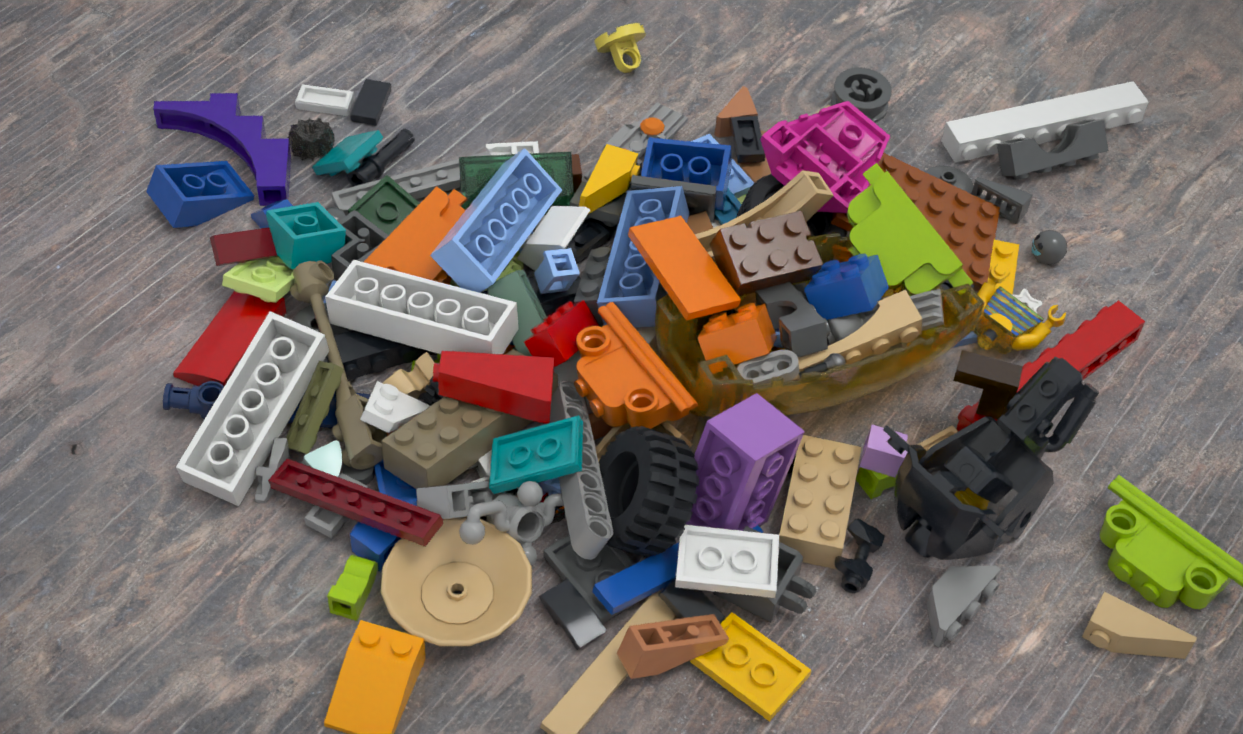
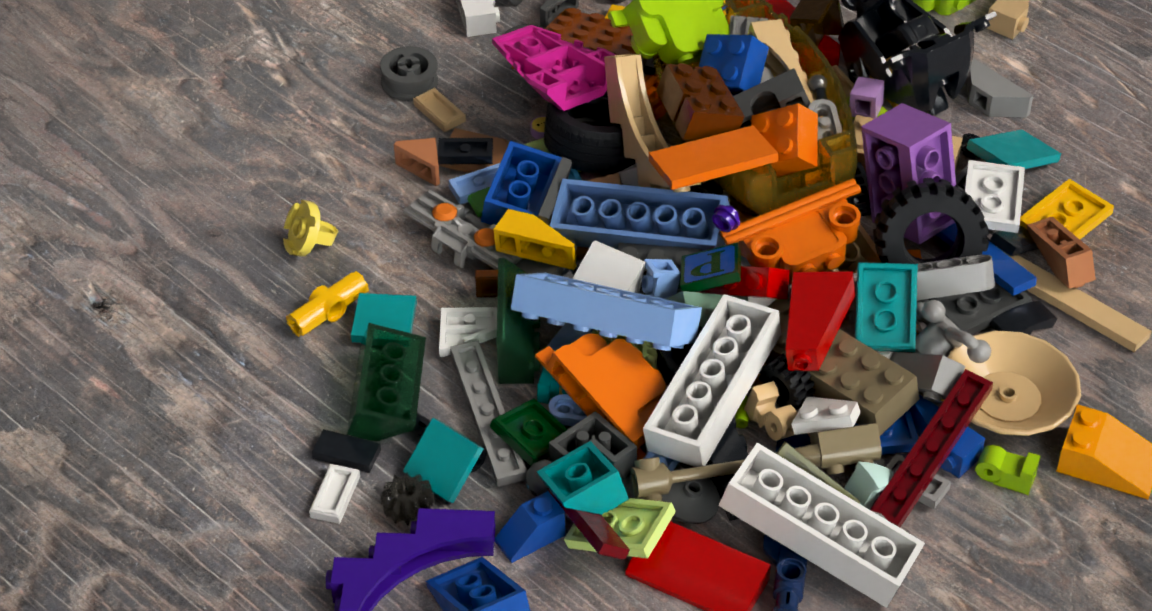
camera: 80 degrees left, 5 degrees down
none -> yellow piece [286,271,369,337]
none -> clear green slope [347,323,426,442]
none -> teal tile [351,293,417,345]
none -> tile [680,242,741,292]
none -> dark purple plate [712,205,740,232]
none -> teal tile [966,129,1062,169]

